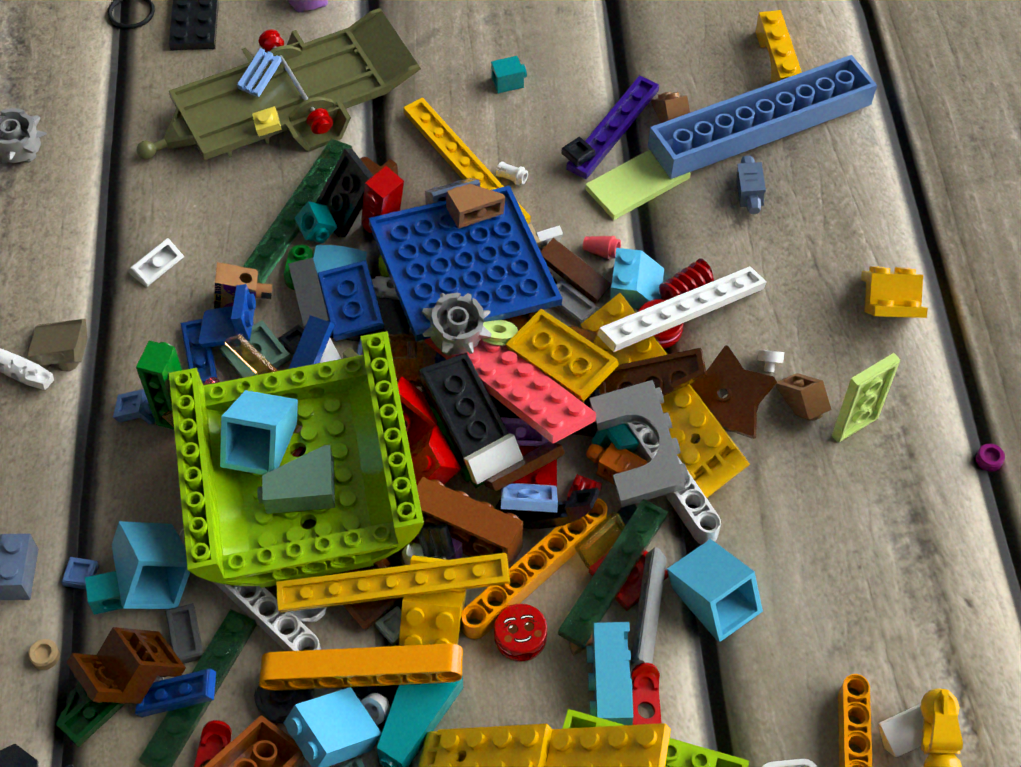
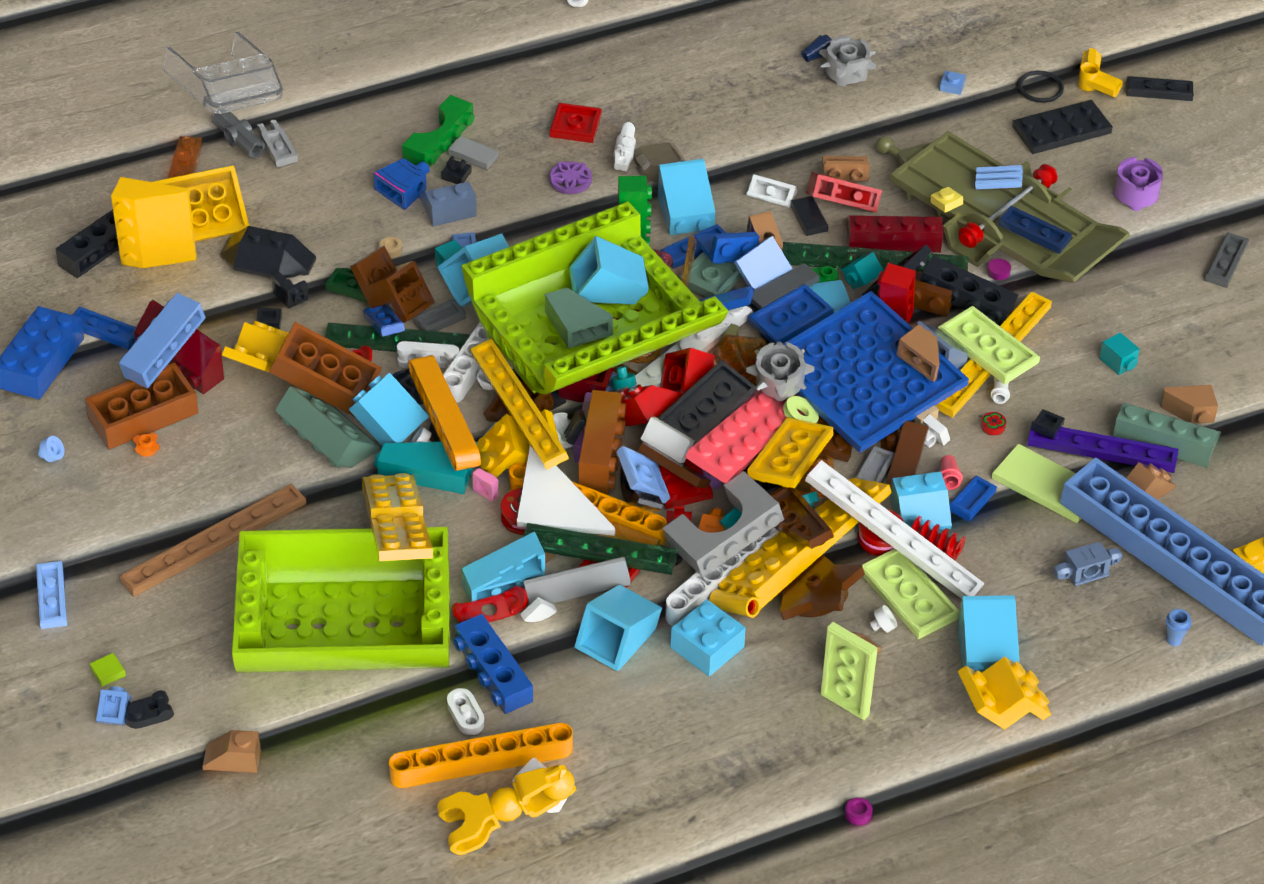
camera: 70 degrees right, 10 degrees down
none -> white plate [397,341,459,370]
none -> blue brick [453,614,533,714]
none -> bright pink plate [472,468,499,502]
none -> white tile [517,446,615,536]
none -> white tile [520,597,557,622]
none -> medium lavender wheel [549,161,592,194]
none -> medium azure slope [658,159,715,235]
none -> medium azure brick [671,599,746,676]
none -> light blue tile [734,236,793,291]
none -> black tile [791,196,828,236]
none -> slope [806,172,882,212]
none -> medium nougat bracket [822,156,870,181]
none -> dark red slope [846,215,943,253]
none -> yellowish green tile [862,549,960,639]
none -> black brick [920,255,1018,326]
none -> yellowish green tile [938,306,1040,385]
none -> medium blue plate [940,71,966,95]
none -> blue tile [949,475,997,522]
none -> medium azure slope [957,595,1019,673]
none -> red tile [981,412,1006,435]
none -> magenta tile [987,258,1011,280]
none -> dark blue plate [999,206,1072,254]
none -> sand green slope [1113,403,1221,468]
none -> medium nougat slope [1160,385,1218,424]
none -> medium blue cone [1166,609,1192,646]

